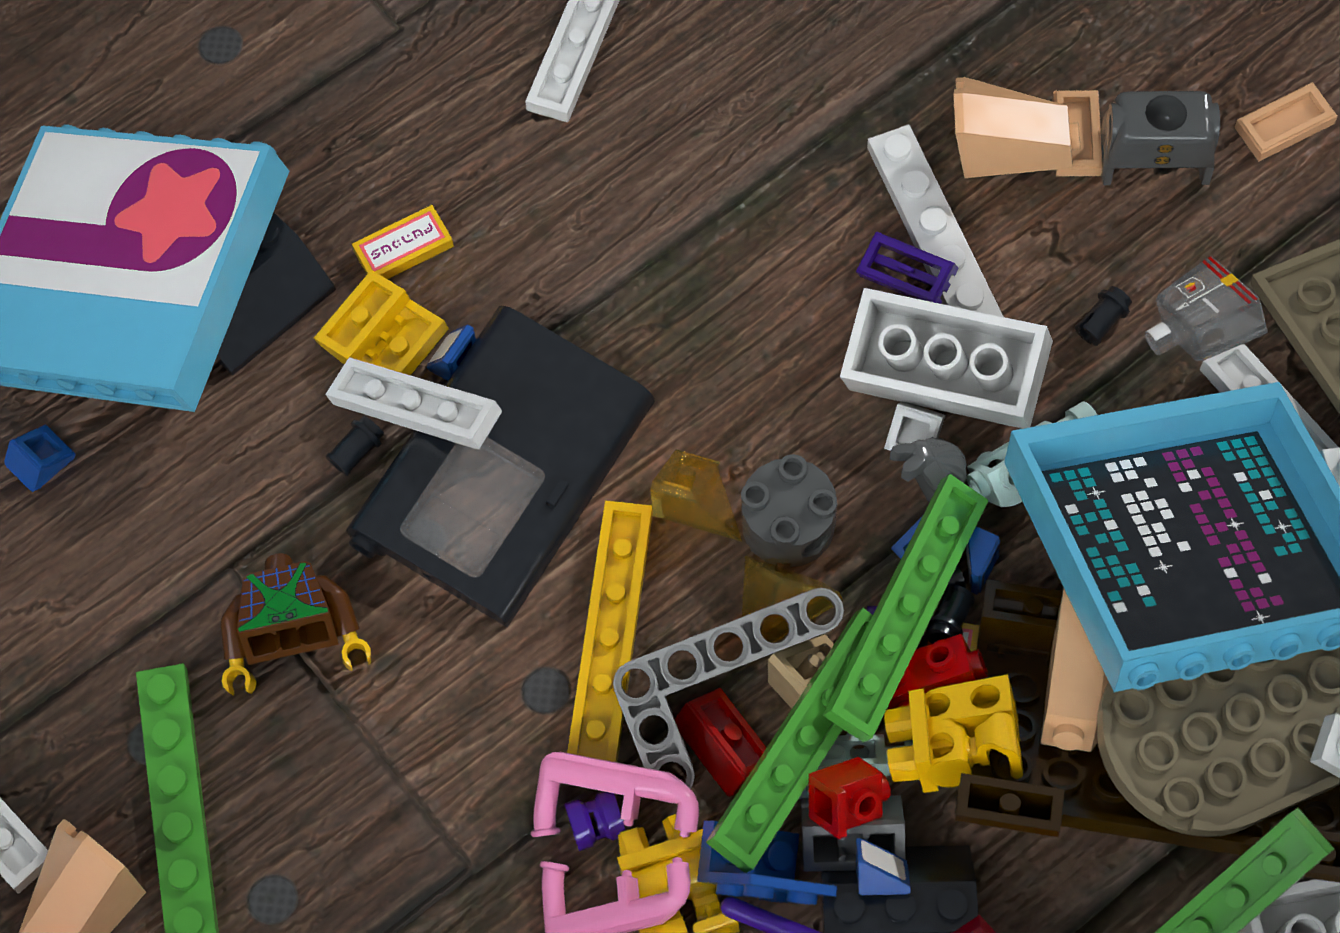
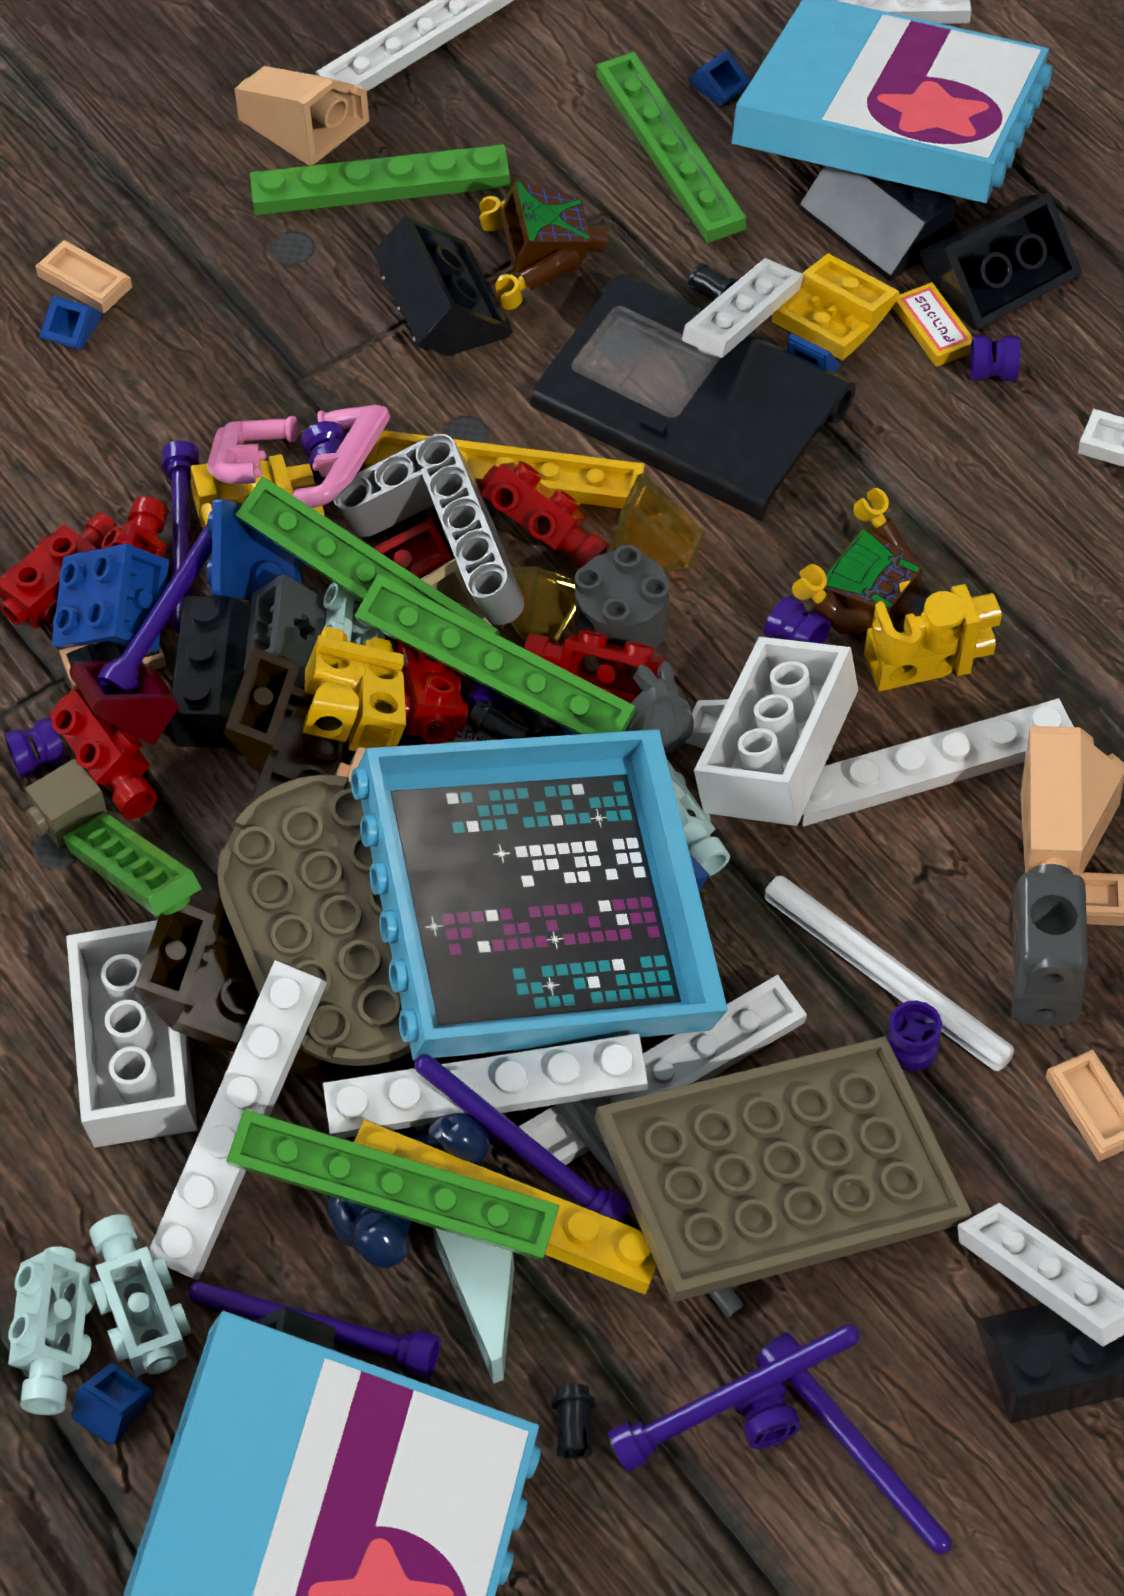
camera: 90 degrees right, 10 degrees down
red brick [808,756,891,839] -> none
dark purple tile [856,232,959,304] -> none
blue slope [856,838,910,895] -> none
black pin [1075,286,1132,346] -> none
clear torso [1145,256,1268,361] -> none
none -> black slope [372,216,513,356]
none -> red brick [478,461,610,569]
none -> red brick [524,630,666,704]
none -> bright green plate [596,52,746,243]
none -> dark purple wheel [764,596,831,644]
none -> white axle [765,875,1014,1071]
none -> torso [792,488,926,634]
none -> yellow hips [864,584,1002,692]
none -> dark purple wheel [887,1000,942,1071]
none -> black slope [919,192,1082,330]
none -> dark purple wheel [970,335,1020,381]

